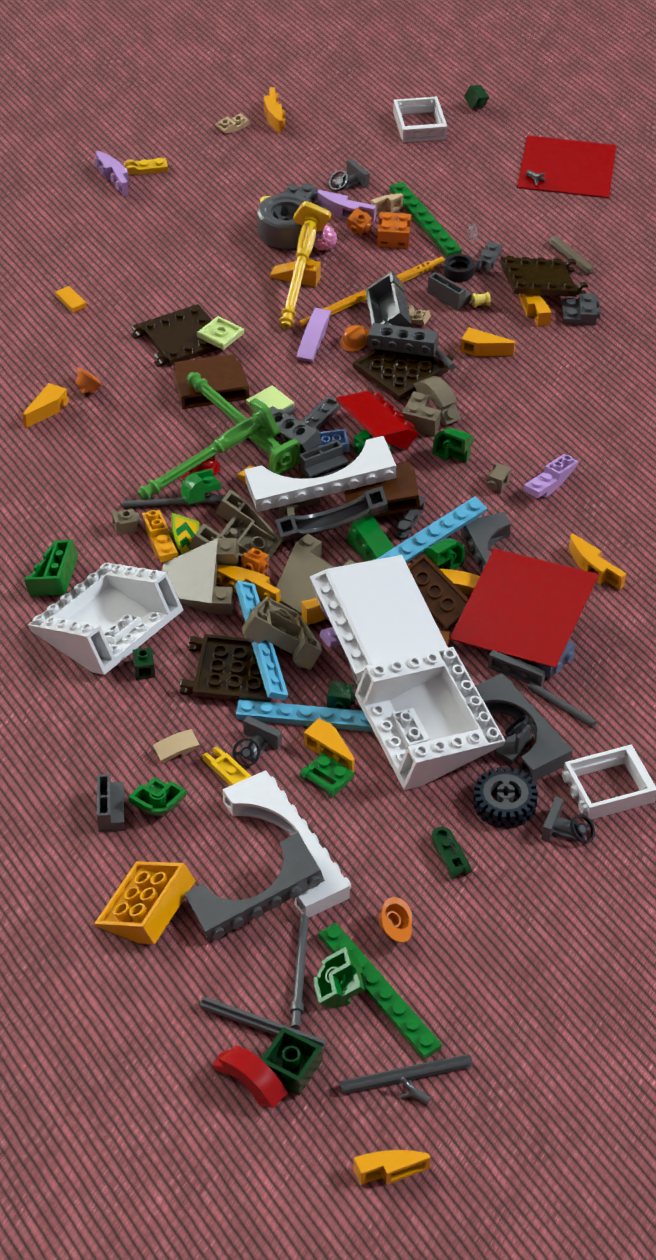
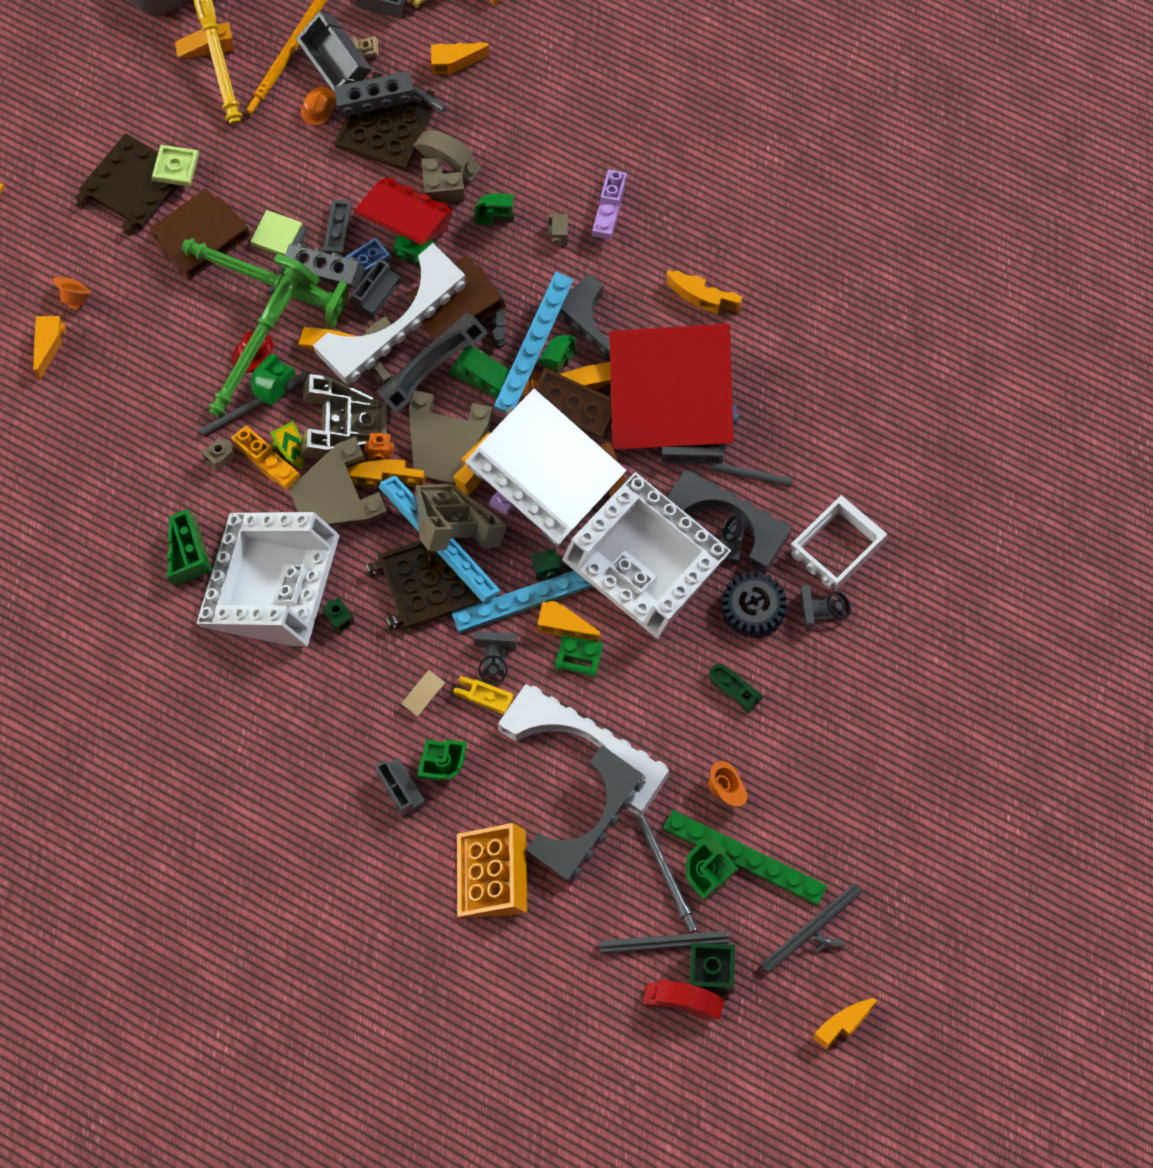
camera: 25 degrees left, 20 degrees up
lavender slope [296,308,331,363] -> none

